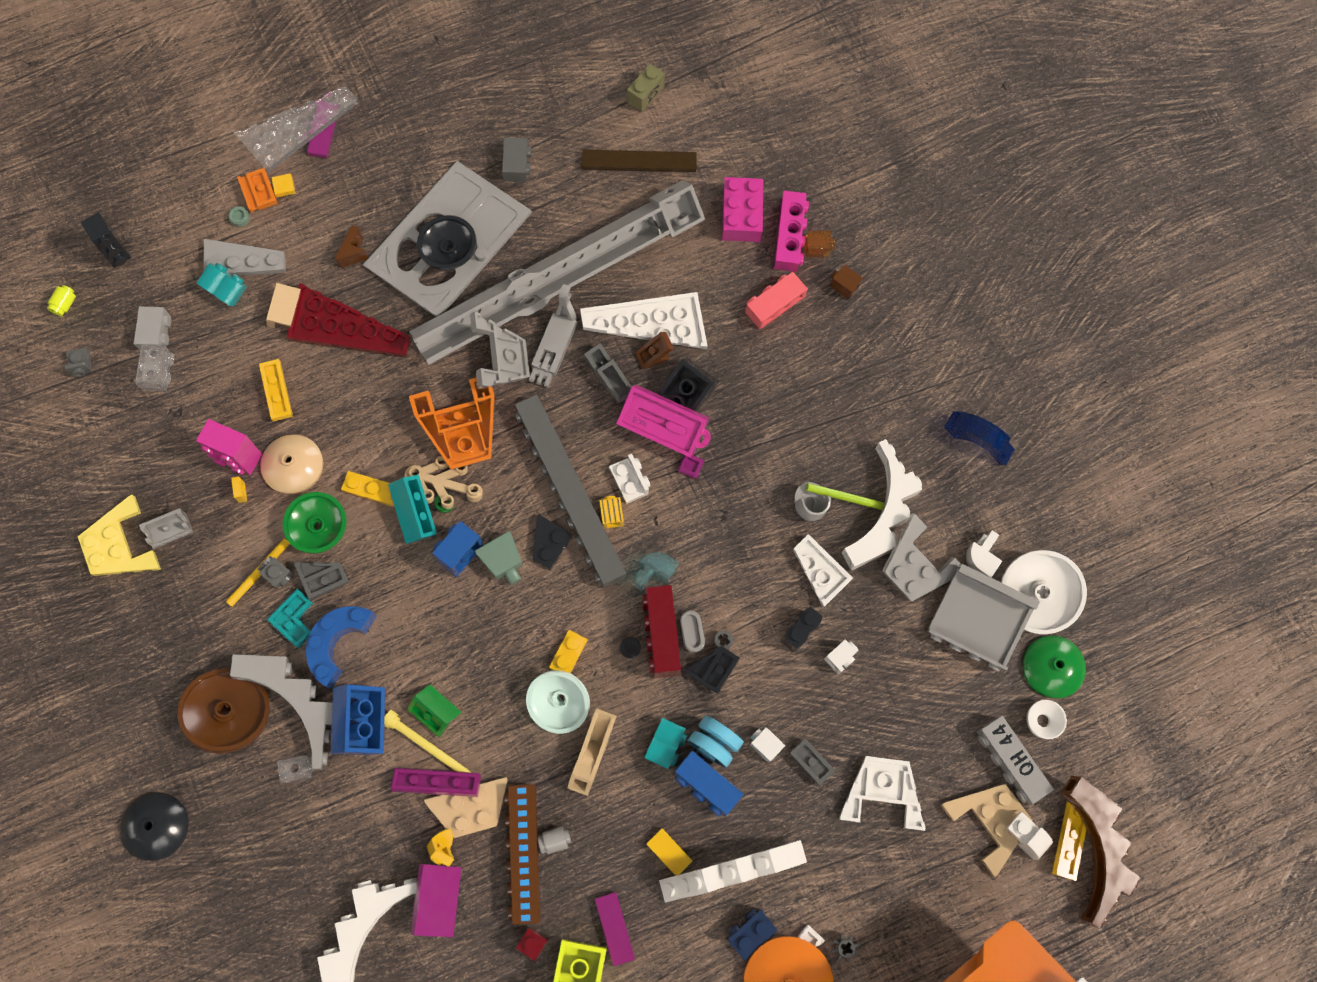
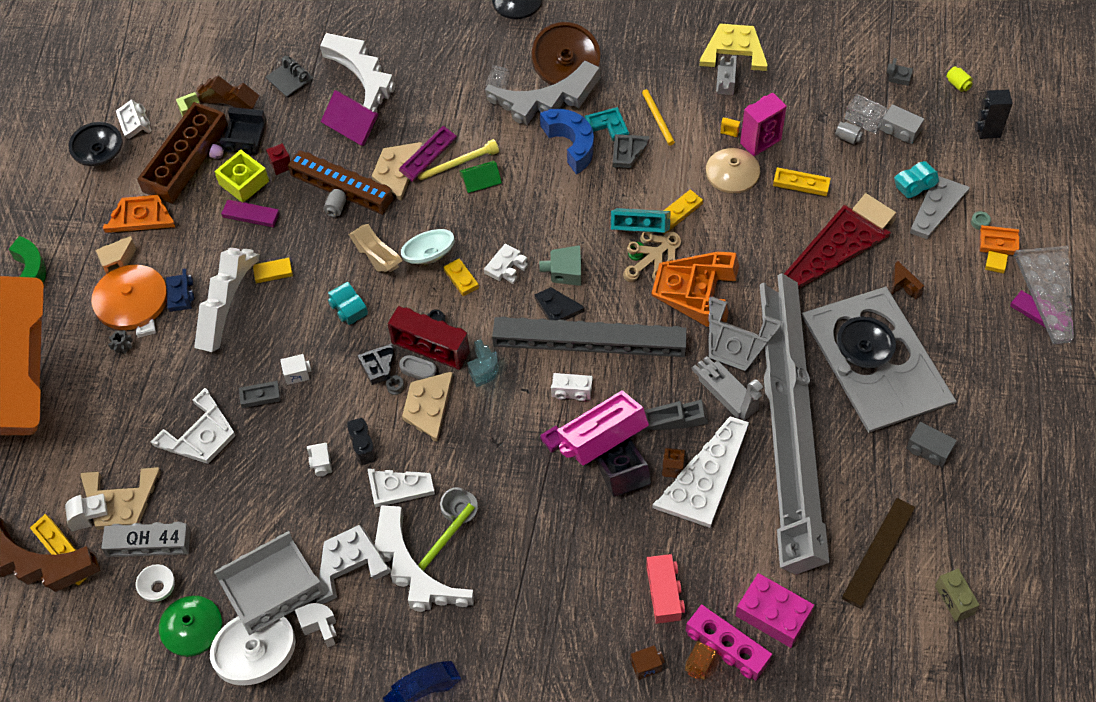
camera: 130 degrees right, 15 degrees down
dark grey brick [258,556,292,589] -> none
green dish [282,492,347,554] -> none
blue brick [331,684,385,756] -> none
yellow plate [427,829,454,866] -> none
blue brick [433,521,484,577] -> none
yellow brick [600,496,624,529] -> none
blue brick [674,751,744,817] -> none
medium azure wheel [688,715,744,768] -> none
none -> tan wing [402,372,453,441]
none -> white plate [484,244,528,284]
none -> light grey brick [835,122,863,145]

